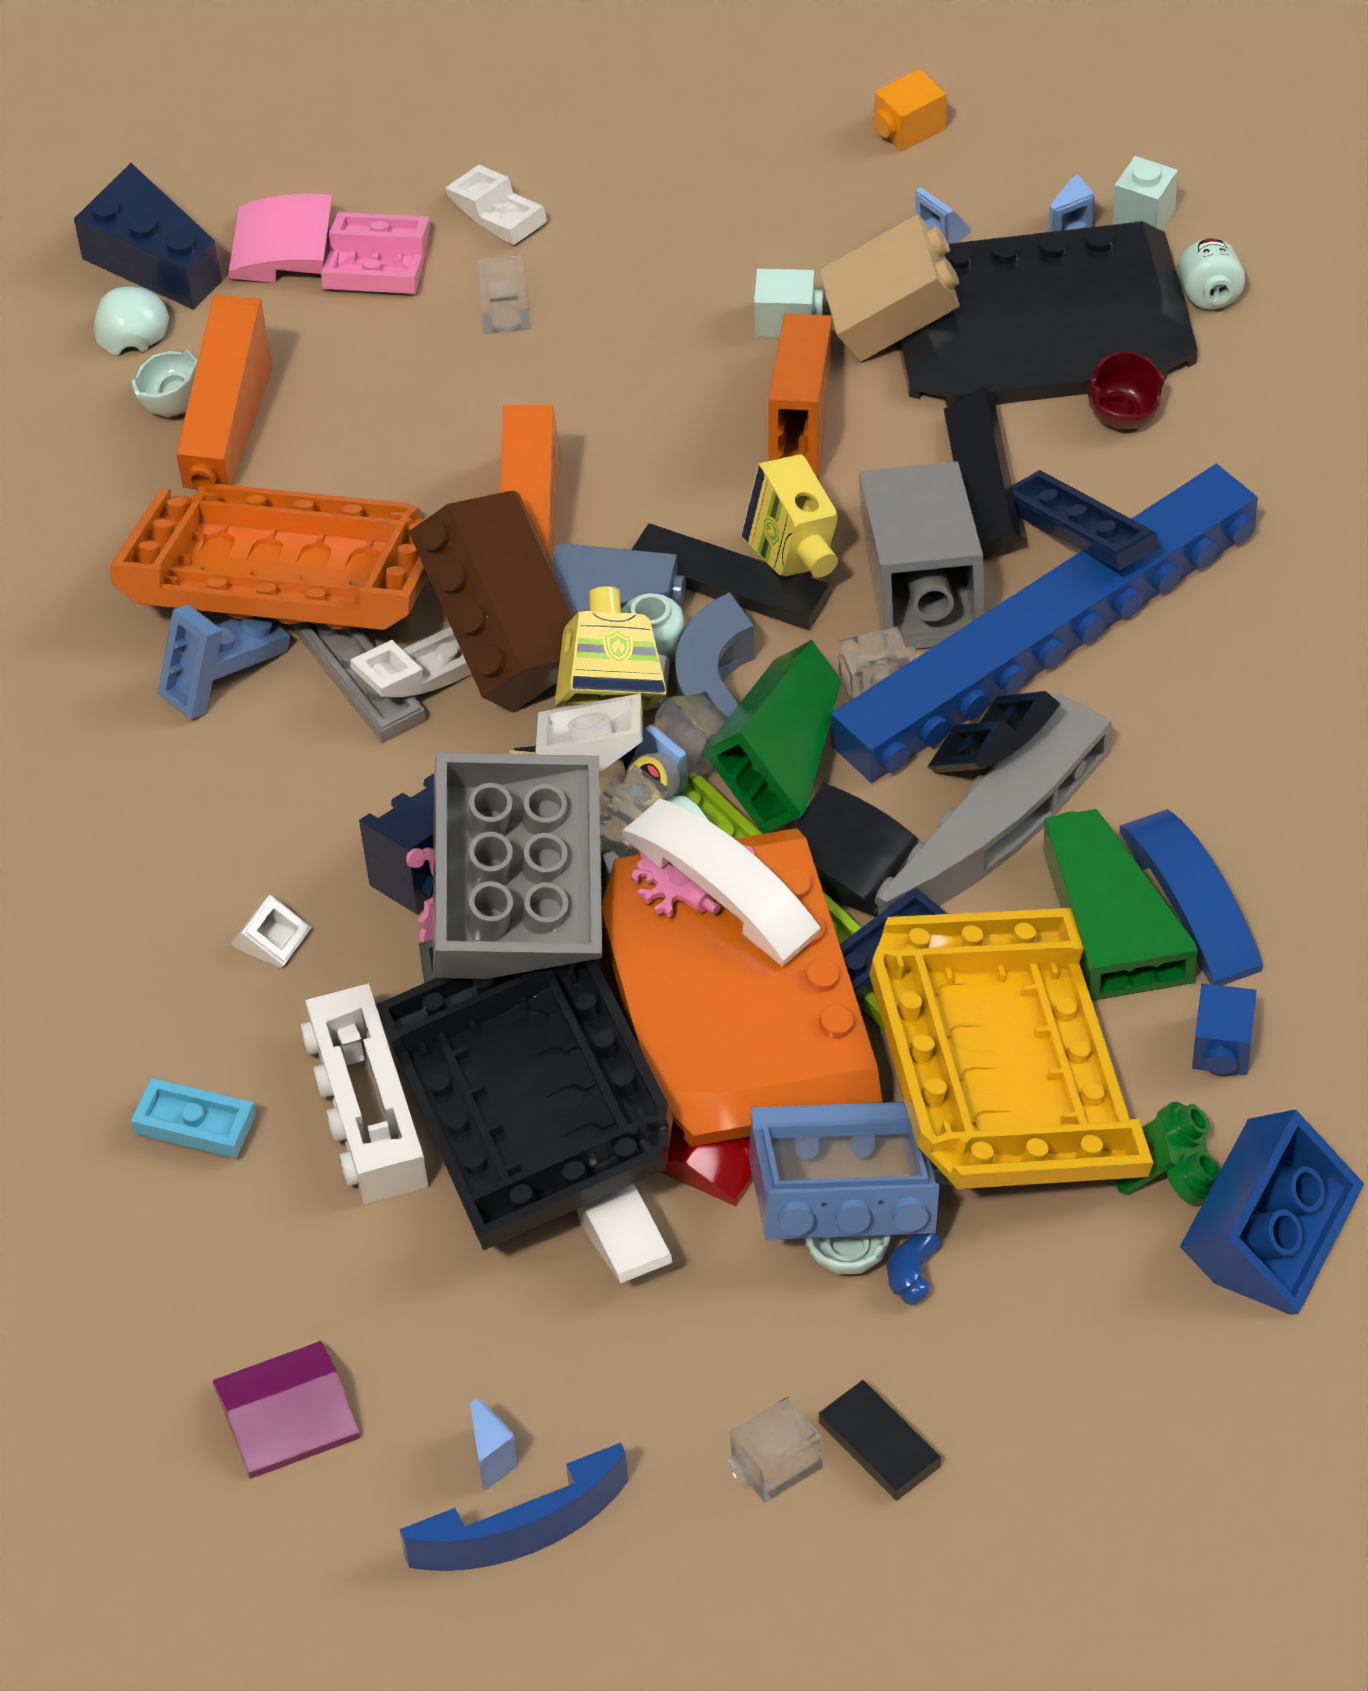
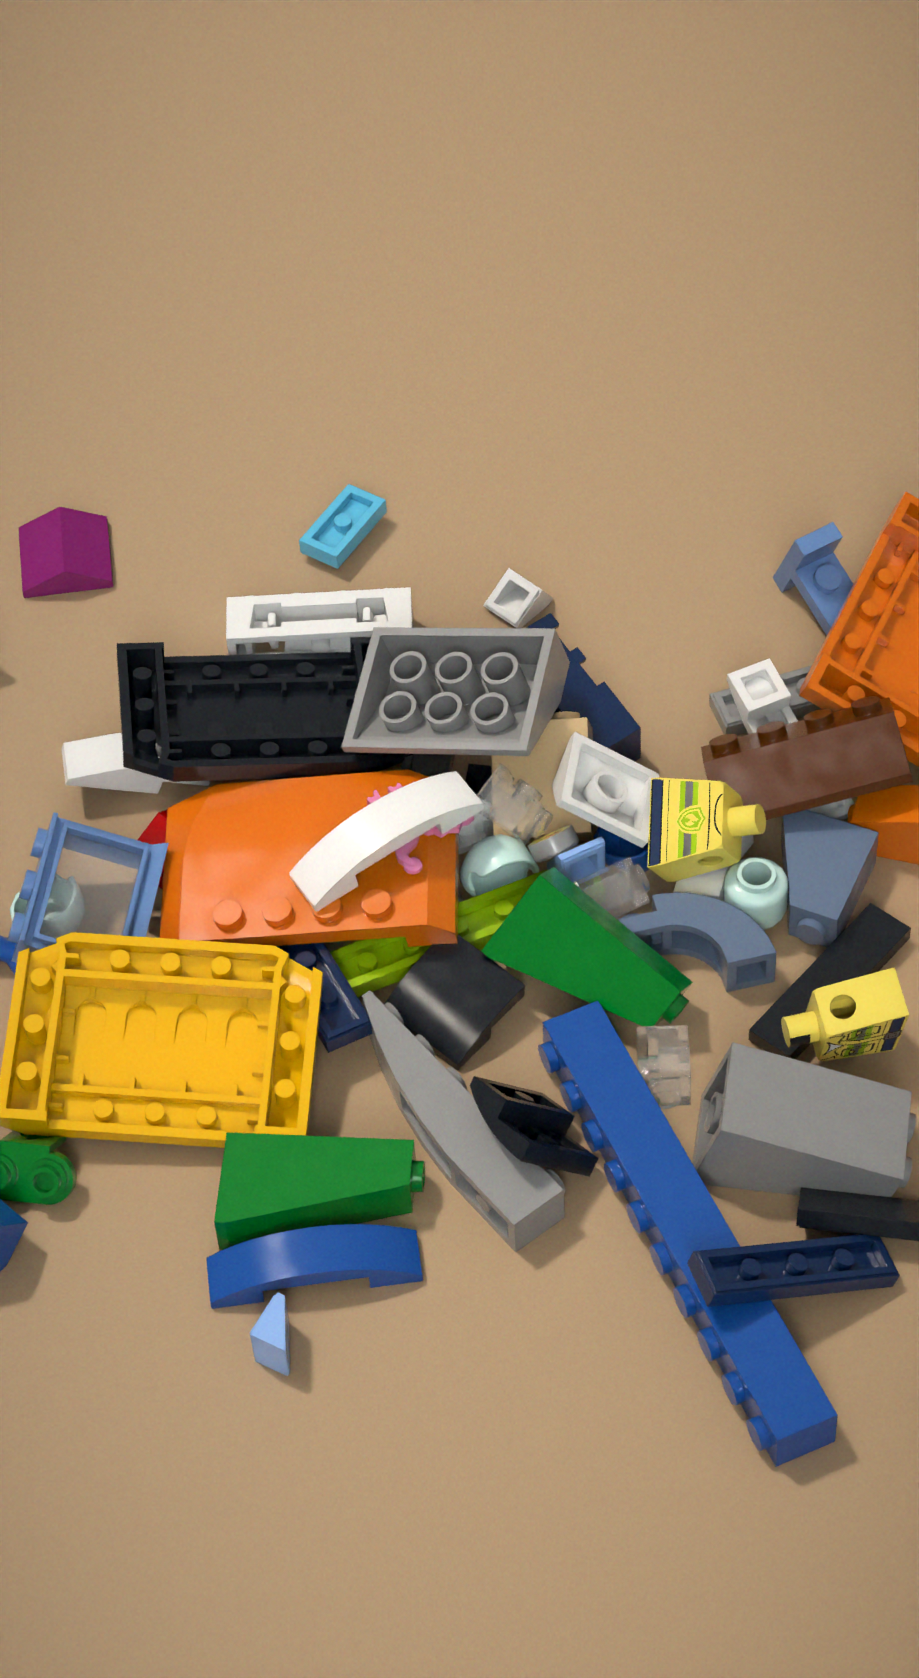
camera: 105 degrees right, 0 degrees up
blue brick [1192,983,1257,1075] -> none
none -> light blue slope [250,1292,290,1376]

